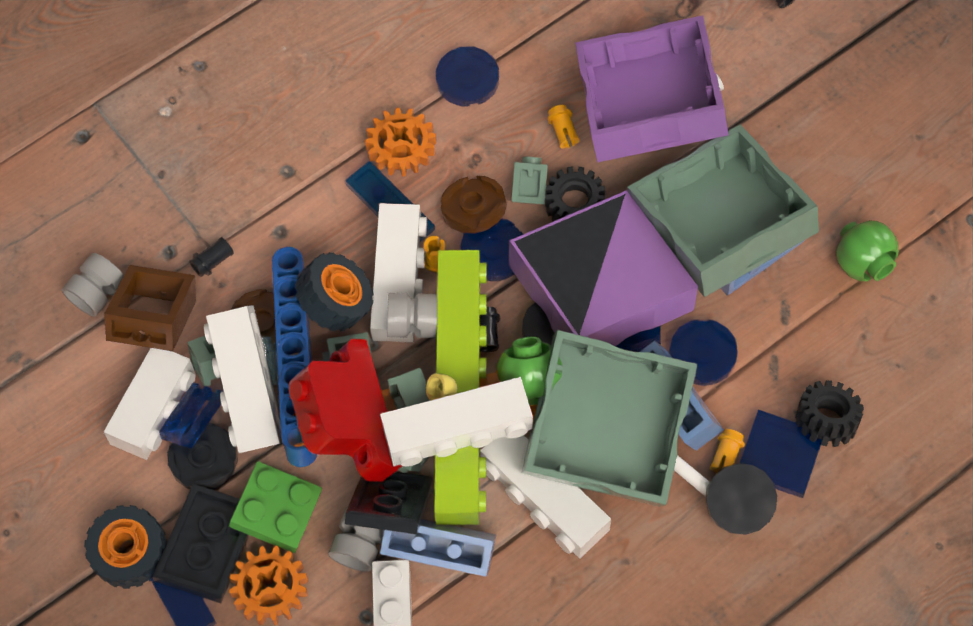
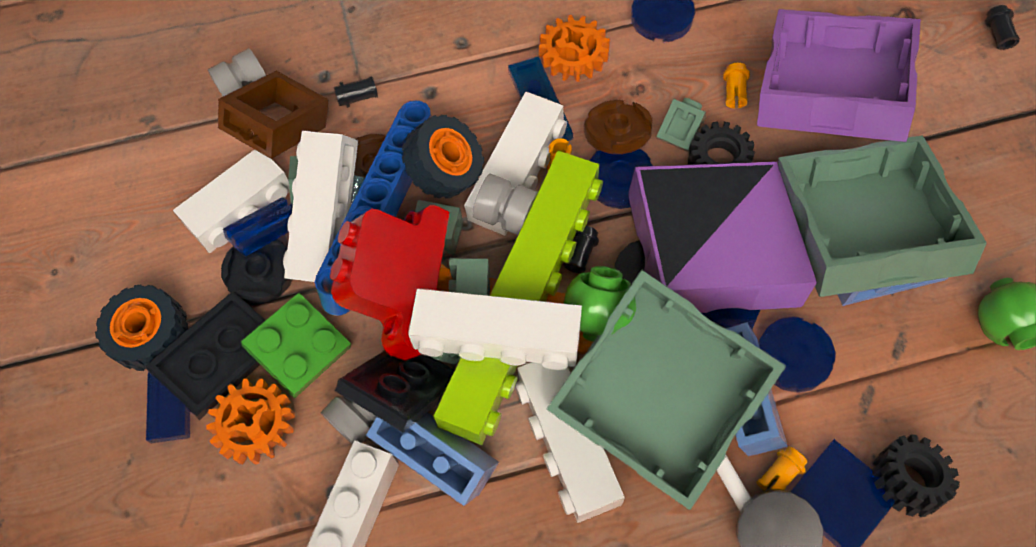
camera: 25 degrees right, 0 degrees up
light yellow hinge [426,373,458,401] -> none

